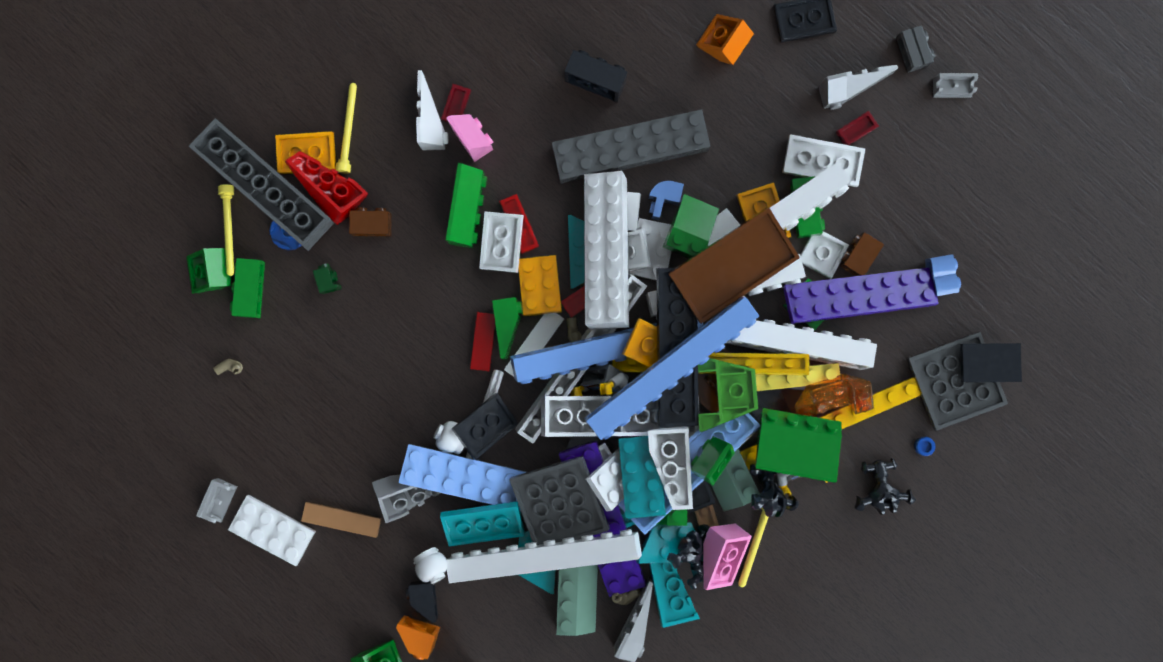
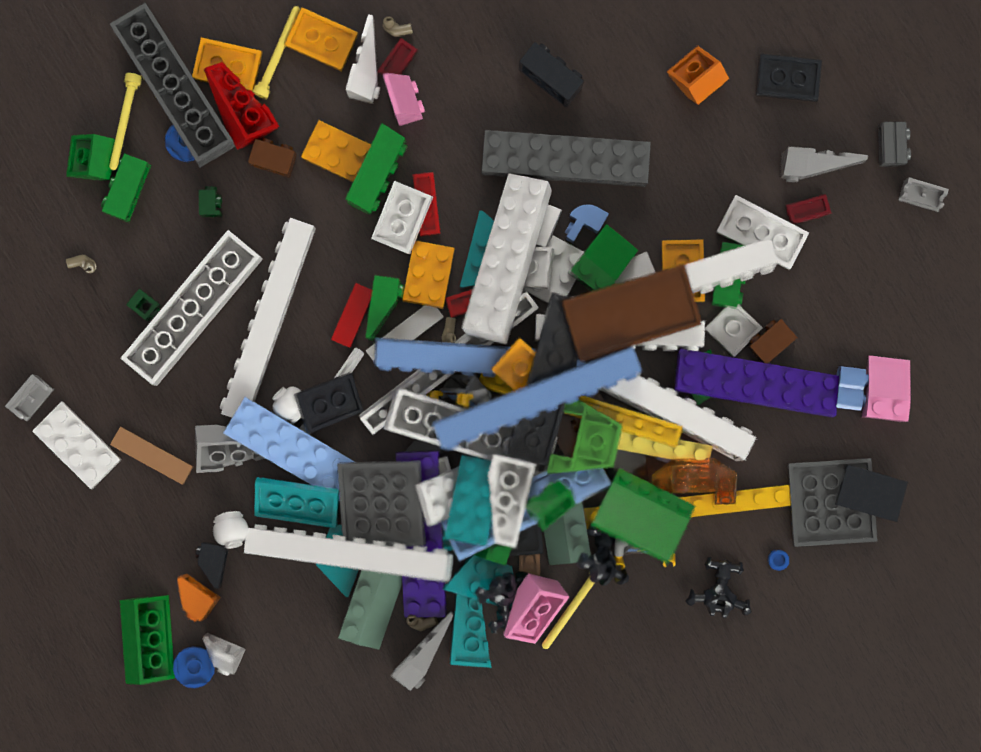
camera: 15 degrees right, 0 degrees up
none -> white brick [121,230,263,386]
none -> dark green brick [126,289,162,321]
none -> white brick [220,218,316,418]
none -> light orange plate [285,8,358,71]
none -> light orange plate [301,120,371,182]
none -> dark tan arm [383,17,413,37]
none -> bright pink slope [862,356,911,422]

